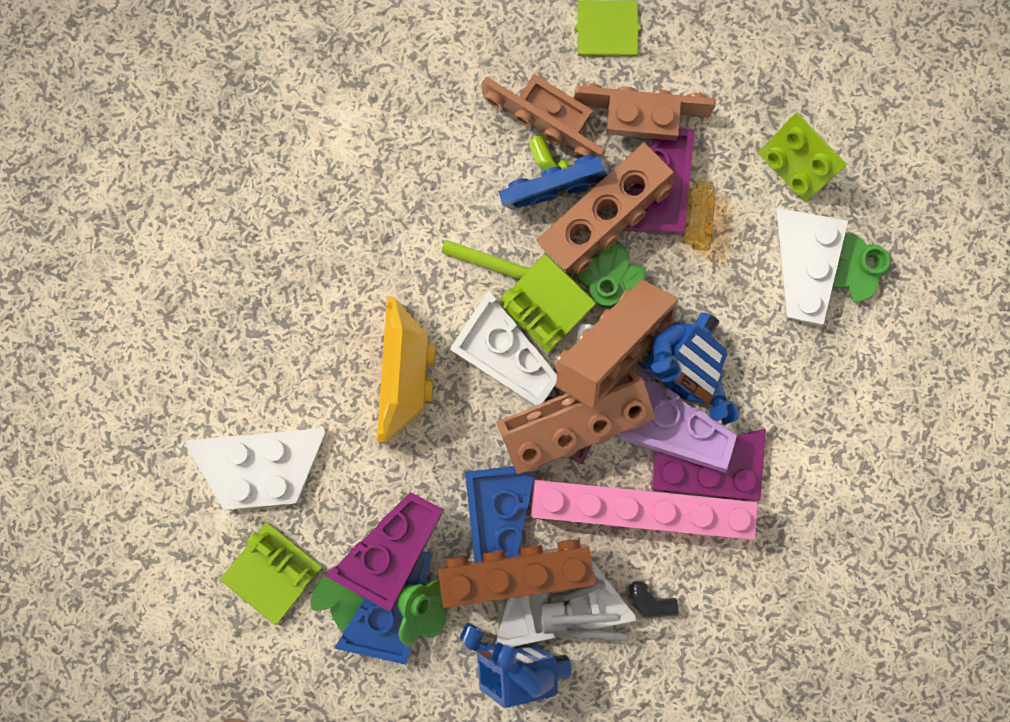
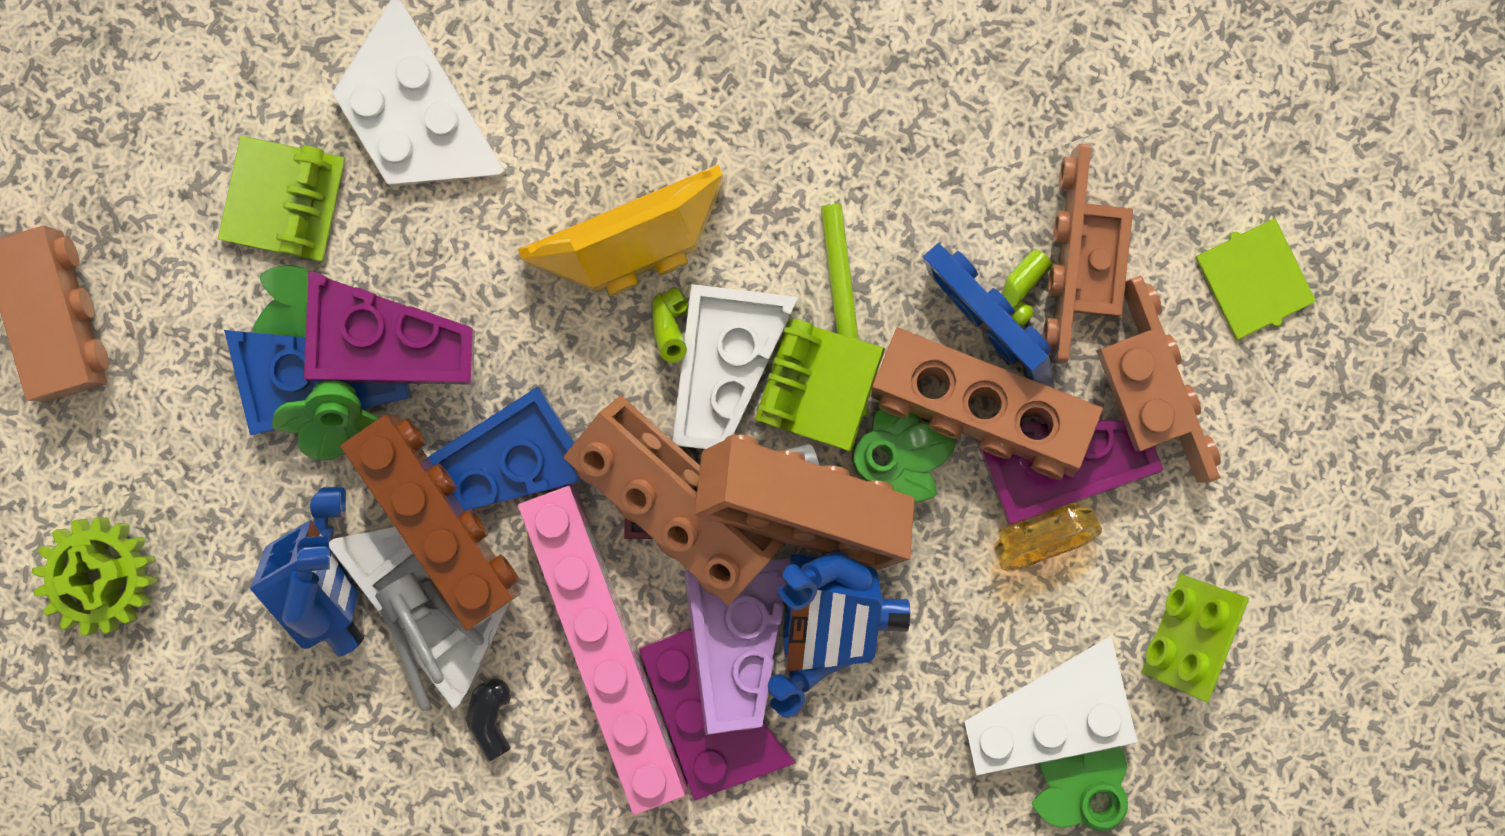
camera: 70 degrees right, 5 degrees up
none -> lime arm [651,287,689,363]

